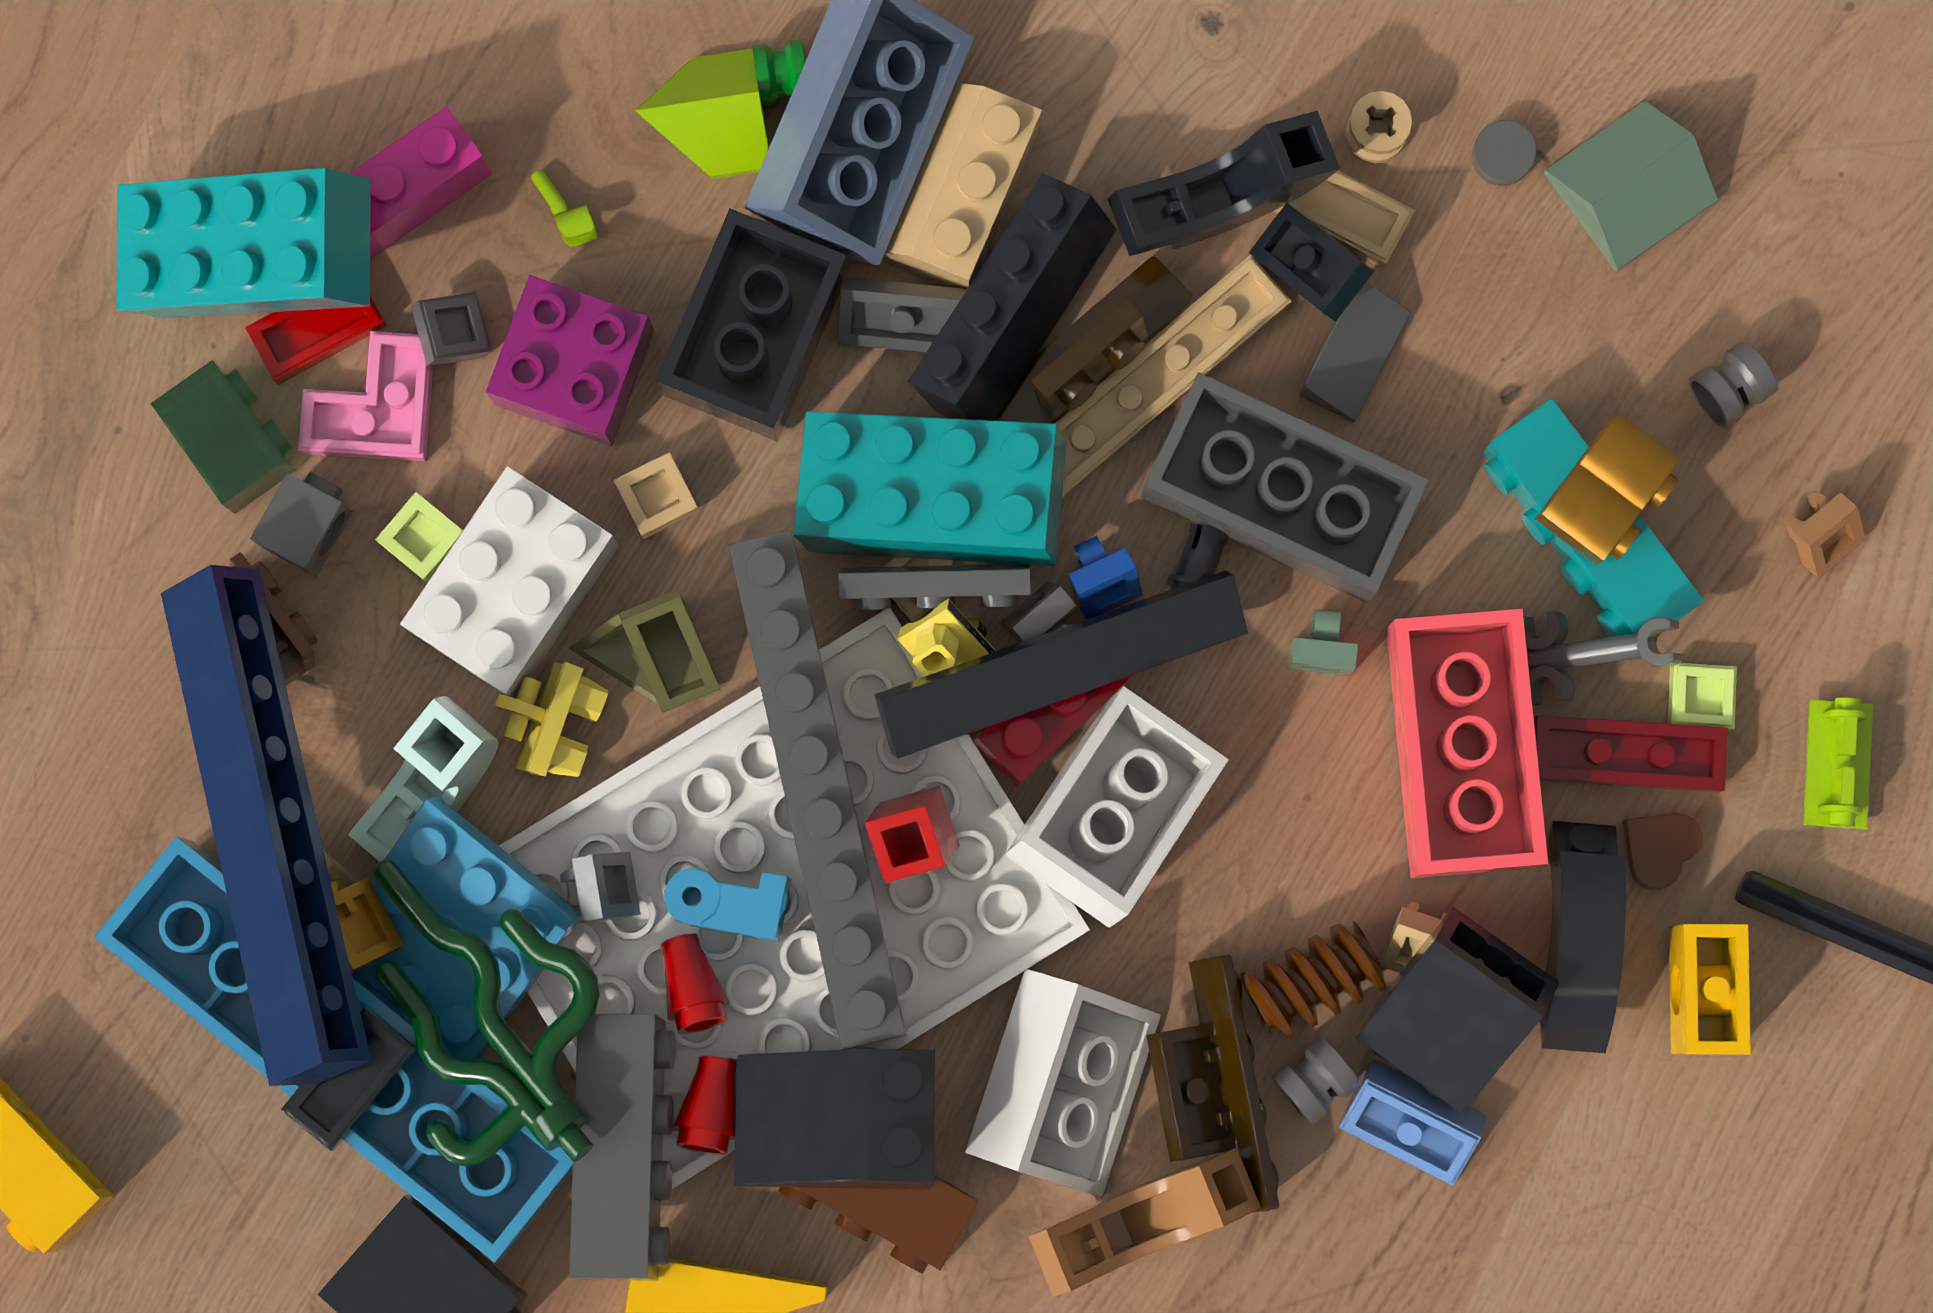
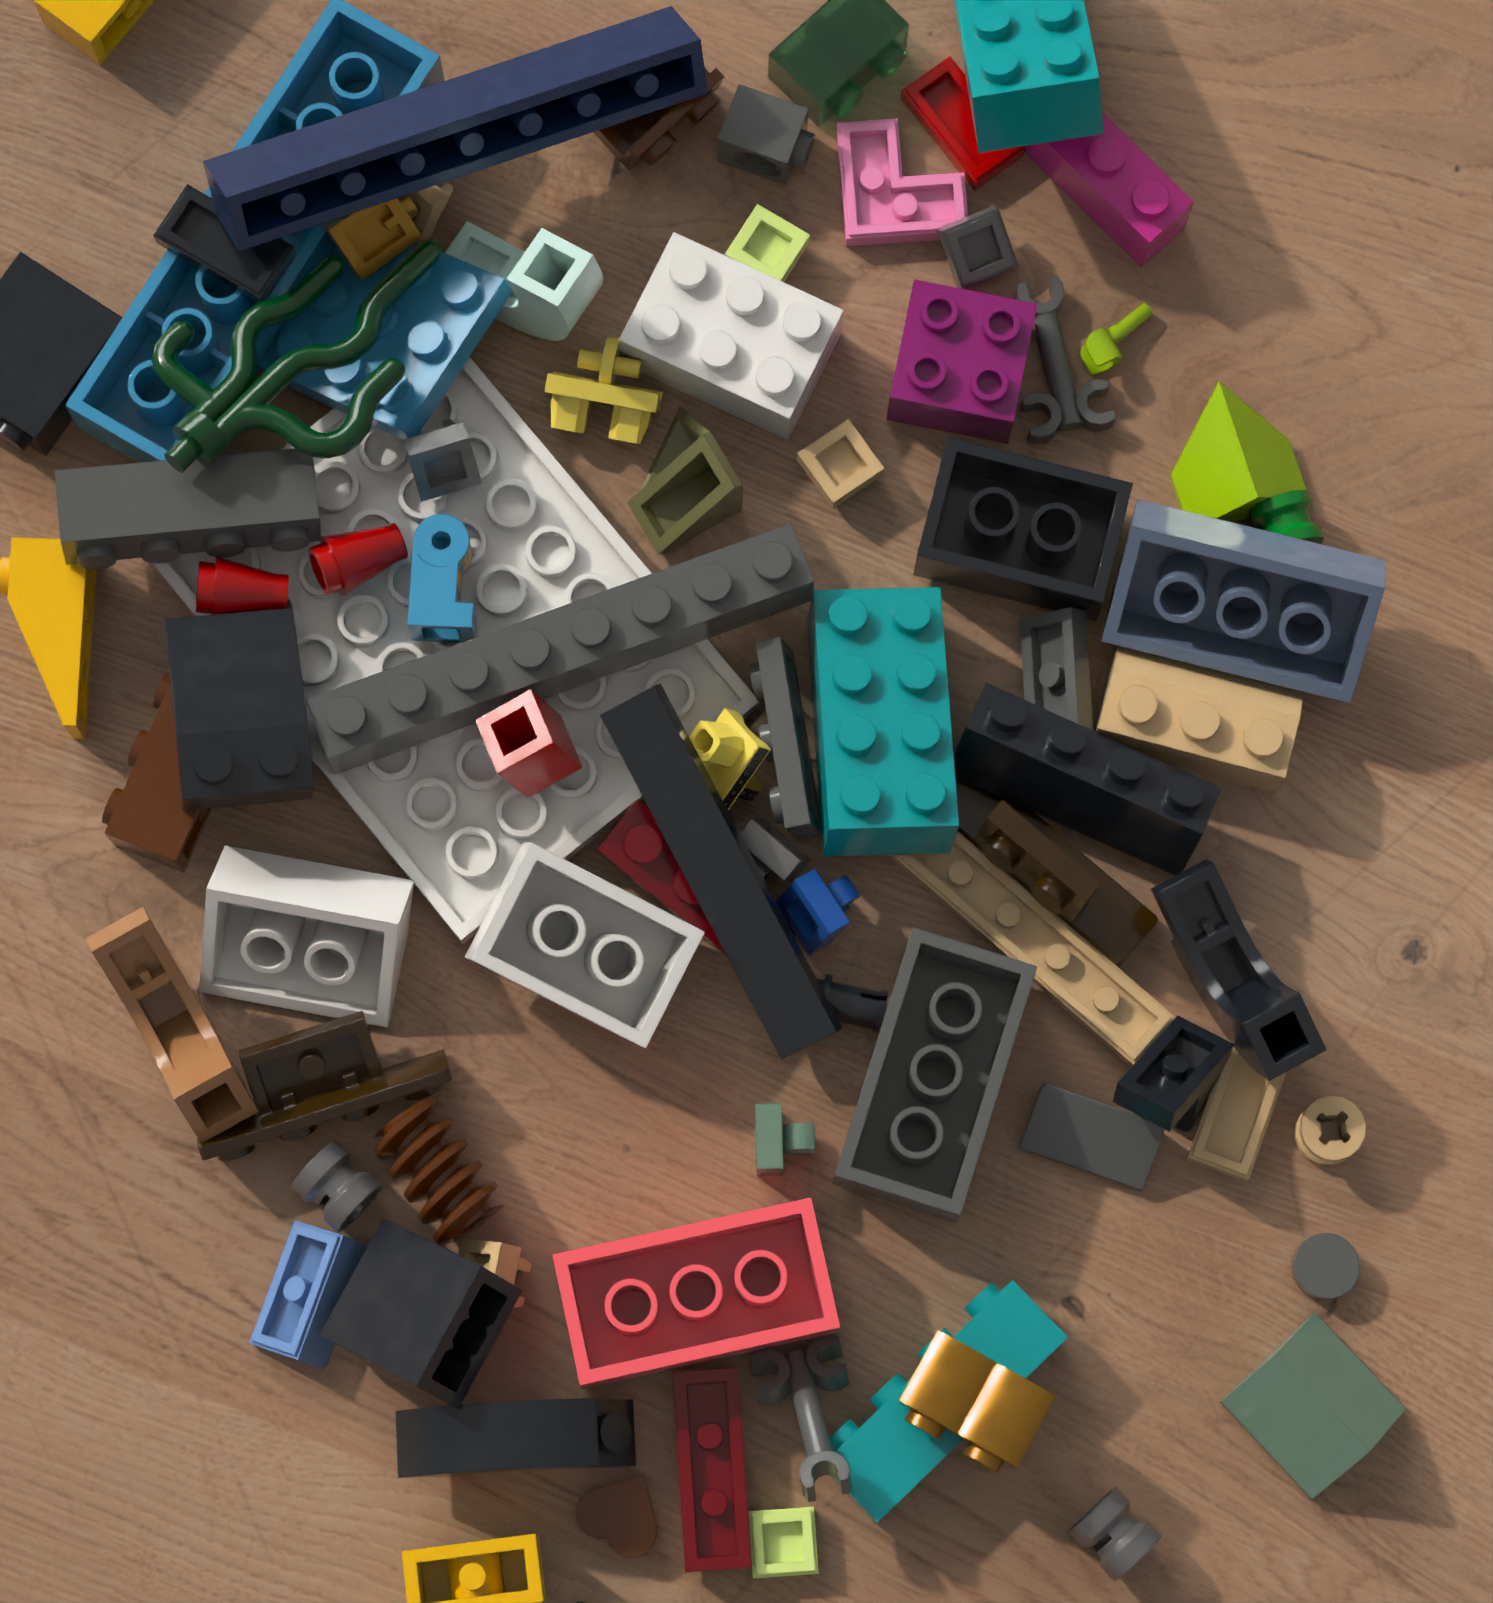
camera: 80 degrees right, 5 degrees down
none -> dark grey bar [1016,276,1116,444]

